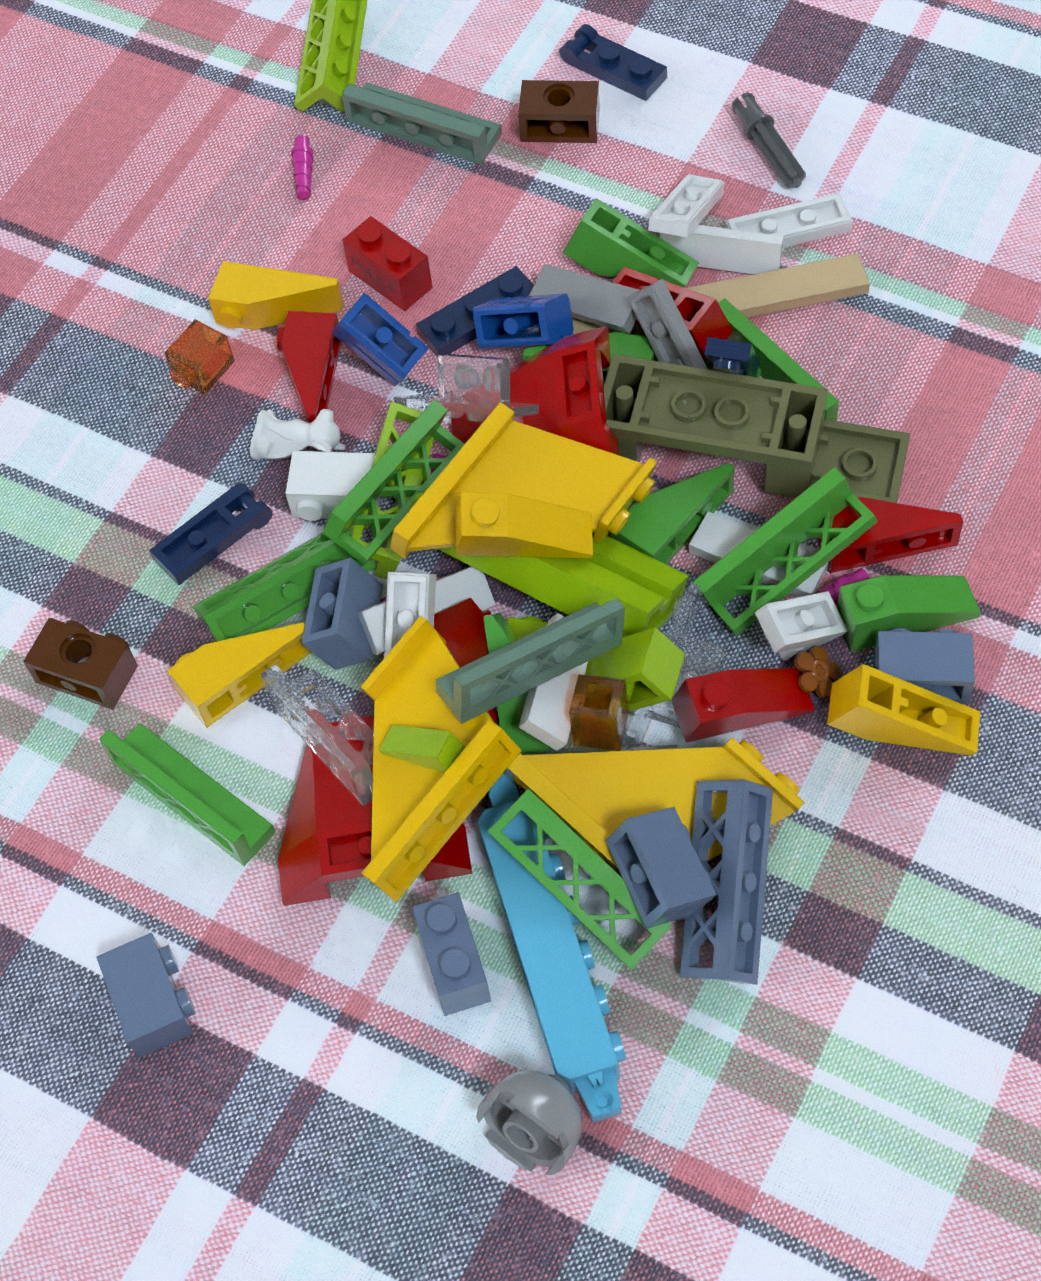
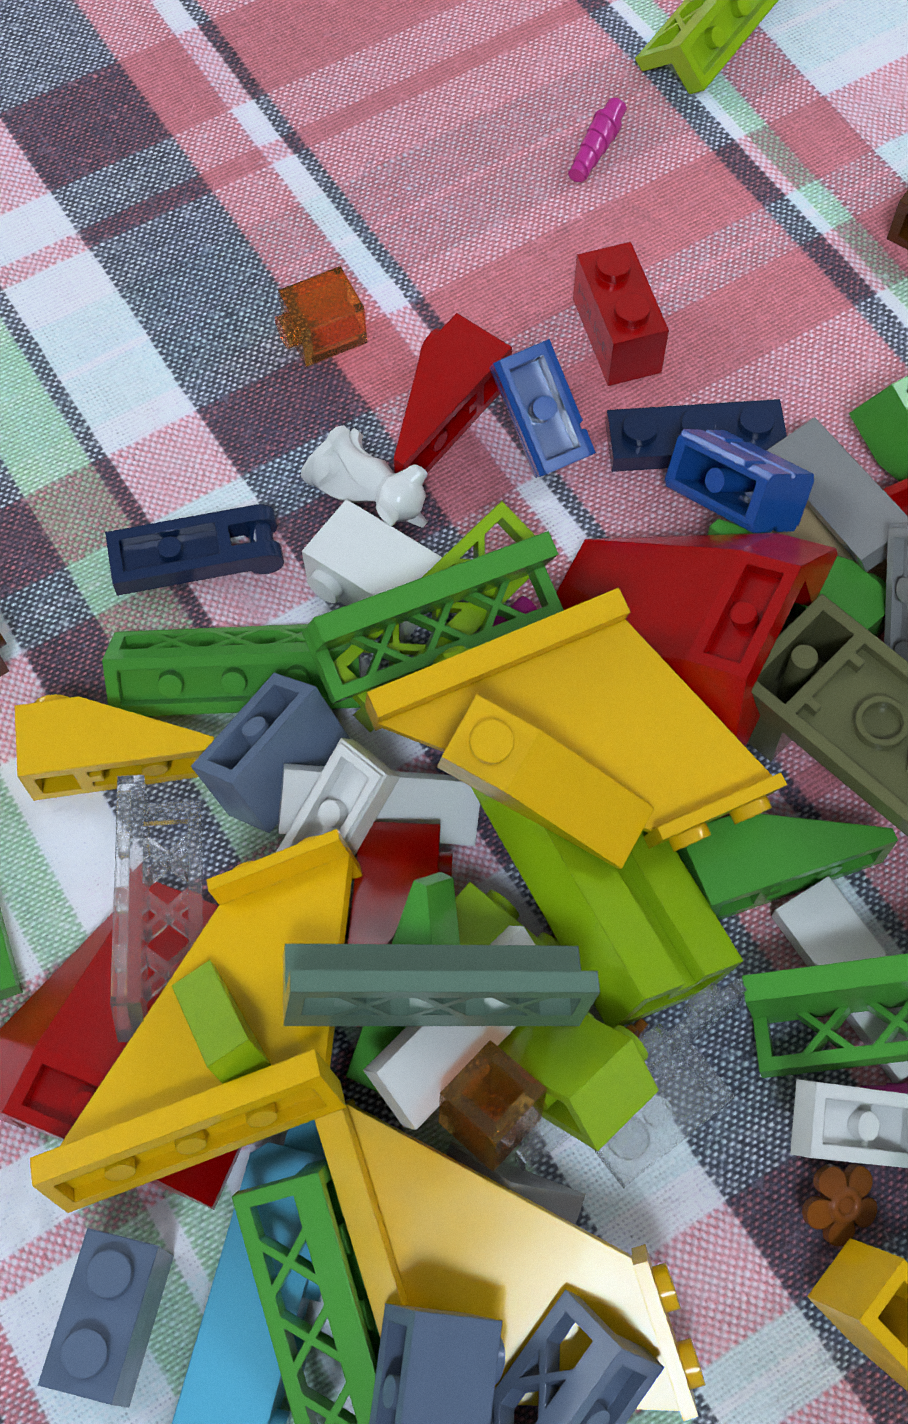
camera: 25 degrees right, 5 degrees up
yellow slope [208,261,344,330] -> none
sand green fence [342,83,502,165] -> none
clear bracket [394,354,539,423] -> none
red slope [671,668,815,743] -> none

